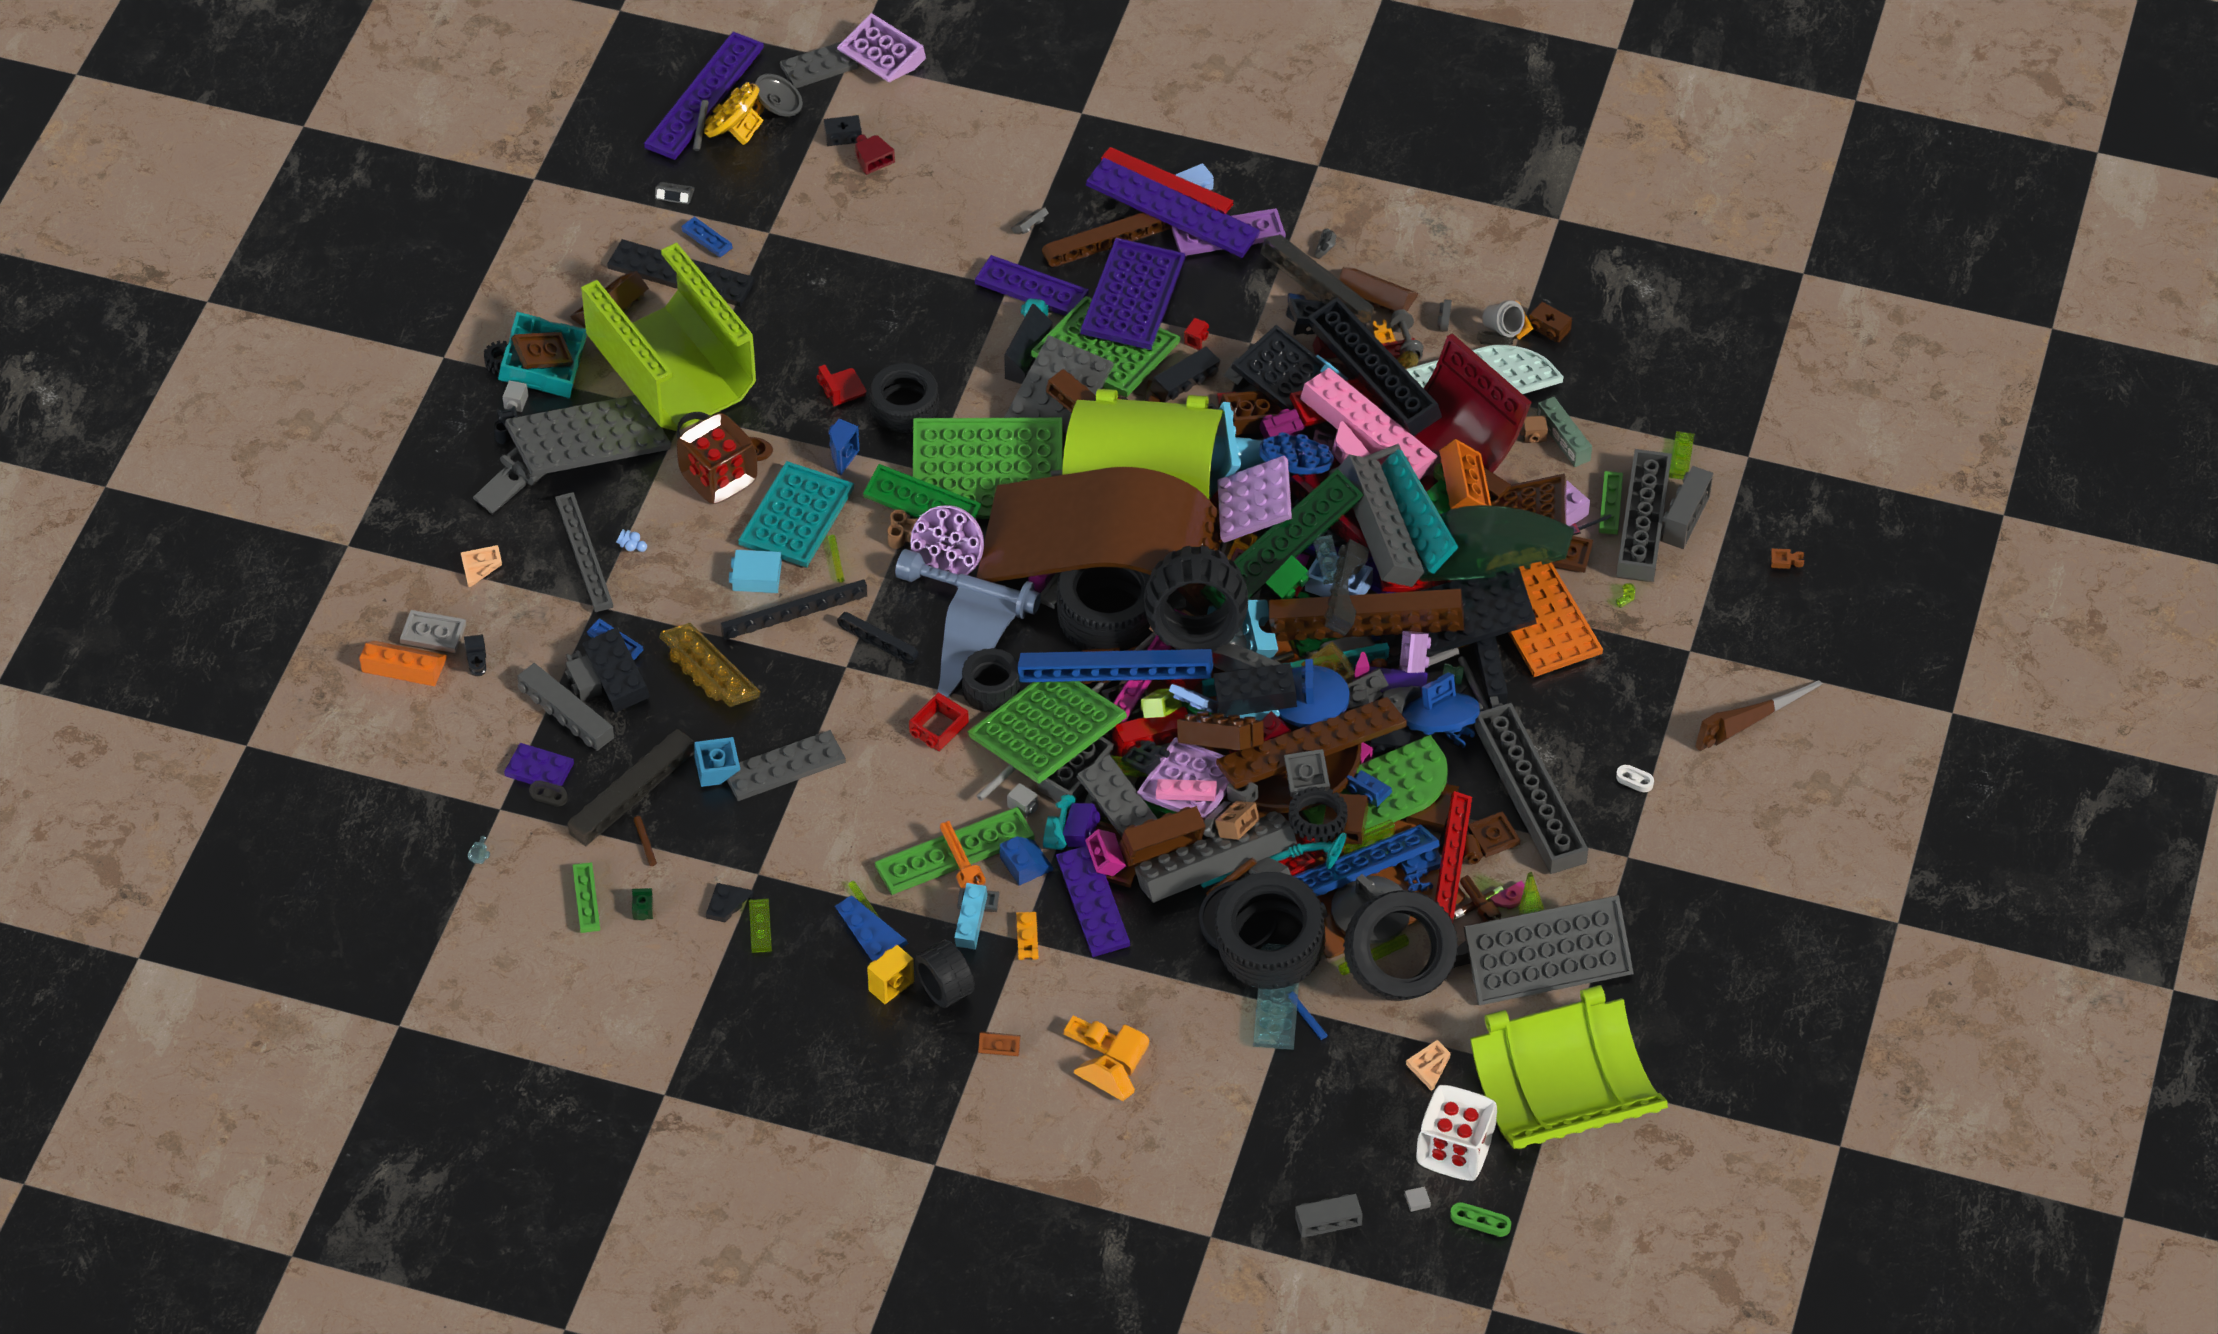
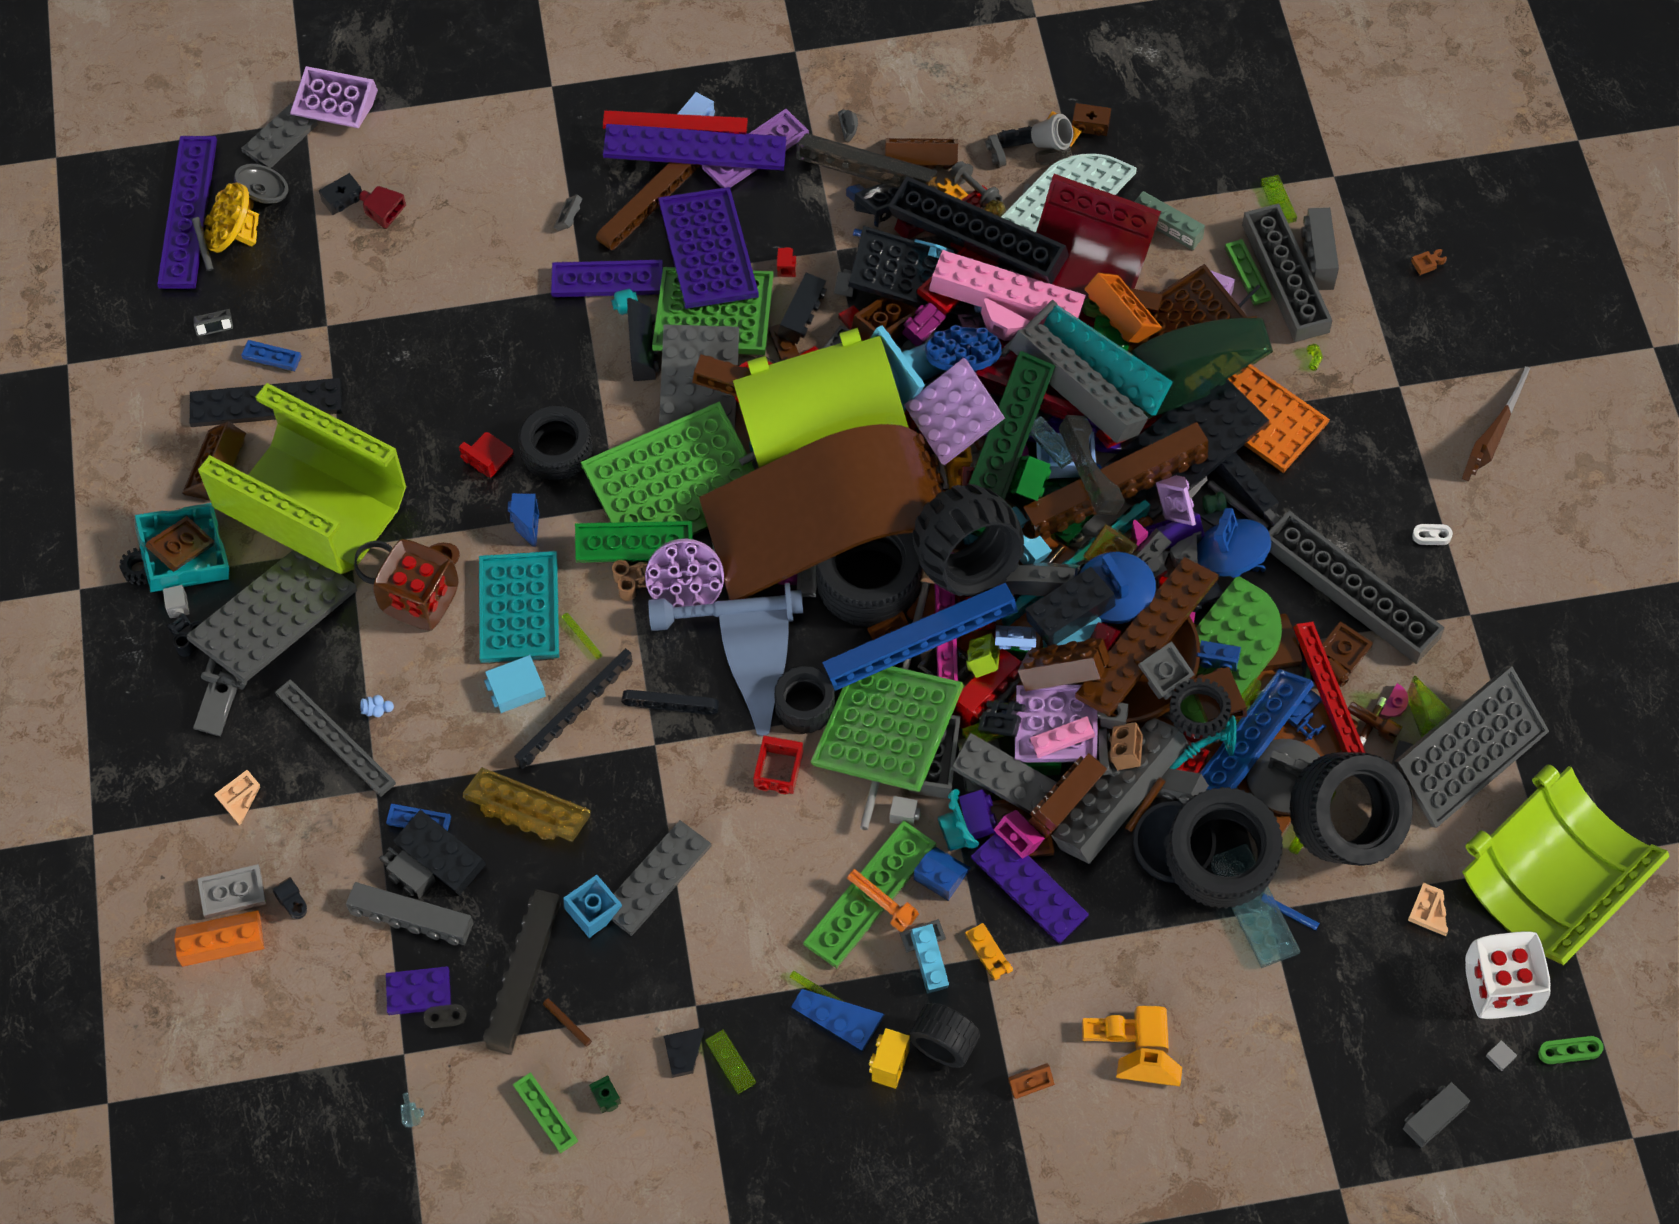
camera: 25 degrees left, 10 degrees up
none -> black hinge [997,125,1033,148]

